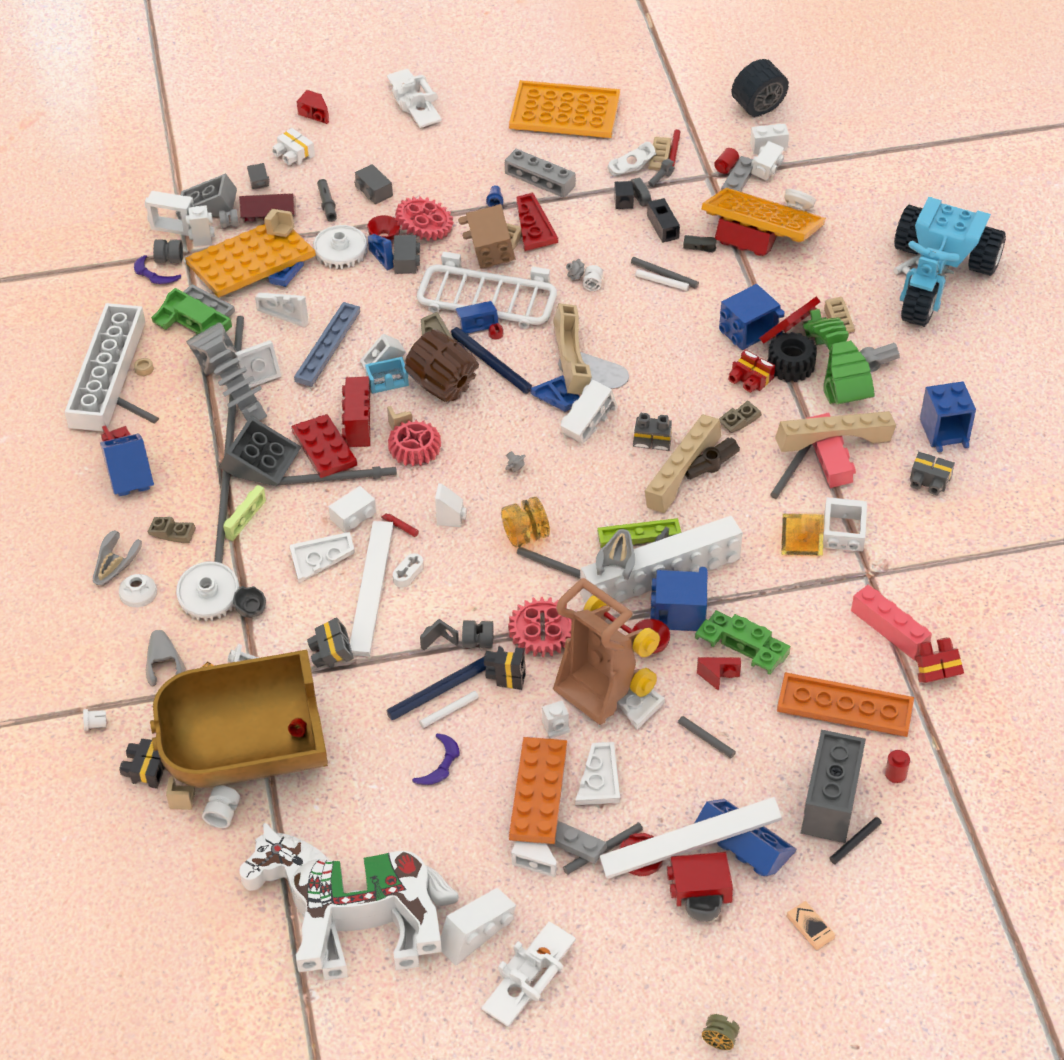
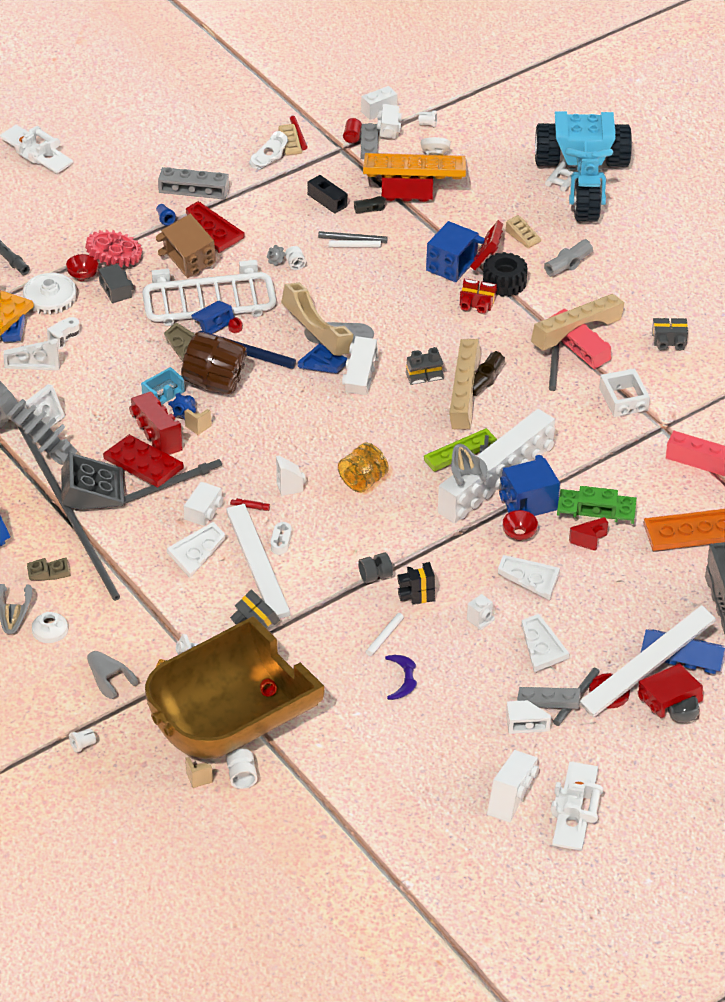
camera: 25 degrees left, 5 degrees down
black hips [119,738,165,789] -> none
white wheel [176,561,240,622] -> none
yellowish green plate [223,485,266,542] -> none
dark grey hair [233,586,266,618] -> none
white animal [240,823,459,981] -> none
sand blue plate [294,302,360,387] -> none
dark grey brick [354,164,393,205] -> none
white slope [360,333,406,369] -> none
blue wing [368,234,394,271] -> none
dark blue axle [386,656,487,720] -> none
coral gear [388,419,441,467] -> none
dark grey bracket [420,619,459,651] -> none
light grey plant [505,451,526,472] -> none
coral gear [508,597,572,657] -> none
light orange plate [509,80,620,138] -> none
orange plate [509,737,567,844] -> none
dark grey bar [517,546,580,579] -> none
nougat piece [553,578,660,725] -> none
black brick [614,181,634,209] -> none
dark grey beam [630,178,651,206] -> none
dark grey bar [648,159,675,187] -> none
dark grey bar [678,716,736,758] -> none
dark tan slope [719,400,762,433] -> none
black wheel [731,59,789,117] -> none
clear yellow slope [781,512,824,556] -> none
bright green piece [802,309,875,405] -> none
blue container [920,381,976,452] -> none
none -> white leg [47,317,80,350]
none -> blue rock [168,393,196,420]
none -> white bush [419,110,437,127]

